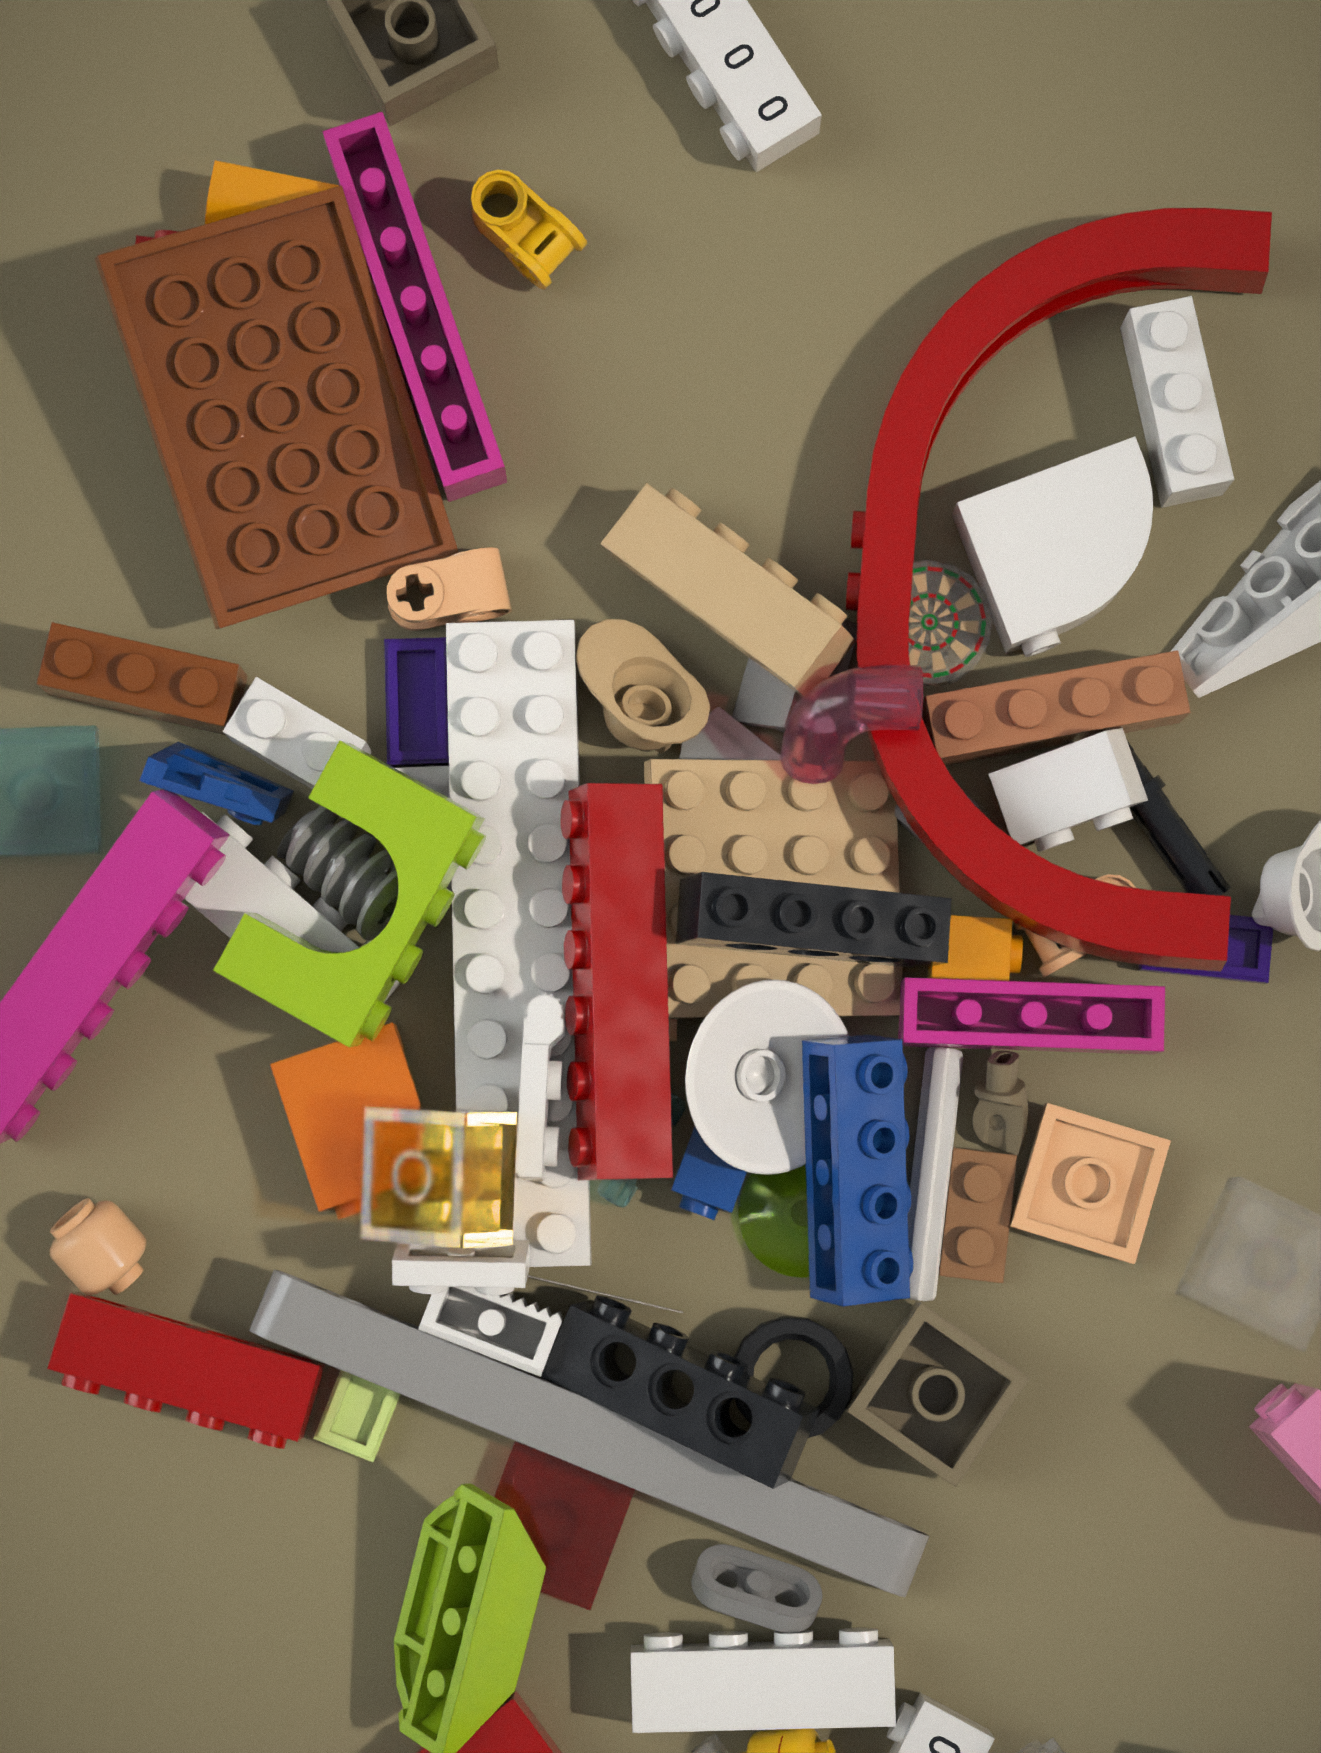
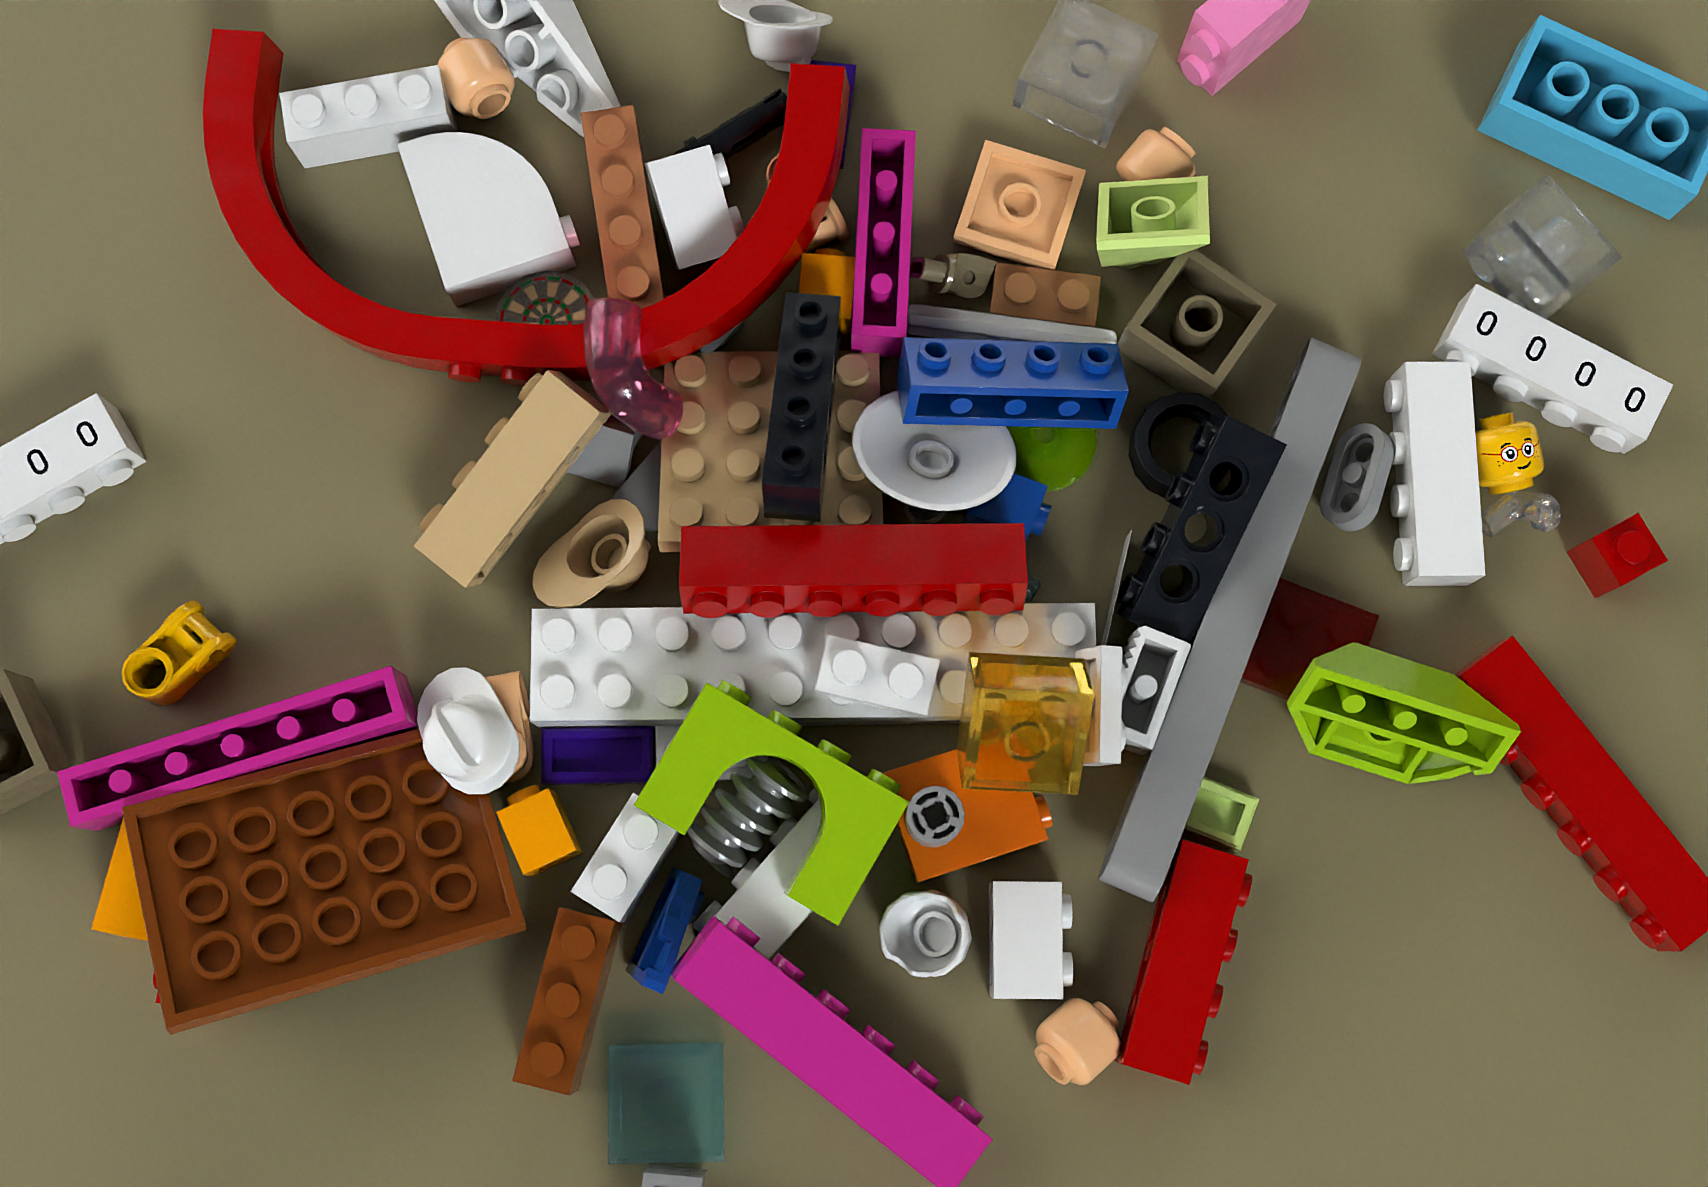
camera: 90 degrees left, 5 degrees down
white hinge [515,992,566,1181] -> none
none -> white piece [417,667,519,794]
none -> light nougat head [437,37,515,119]
none -> light orange brick [496,785,583,877]
none -> white plate [815,634,940,718]
none -> white hair [879,890,972,978]
none -> light grey wheel [904,786,965,848]
none -> white brick [989,881,1073,999]
none -> yellowish green slope [1096,176,1210,269]
none -> light nougat head [1116,127,1196,181]

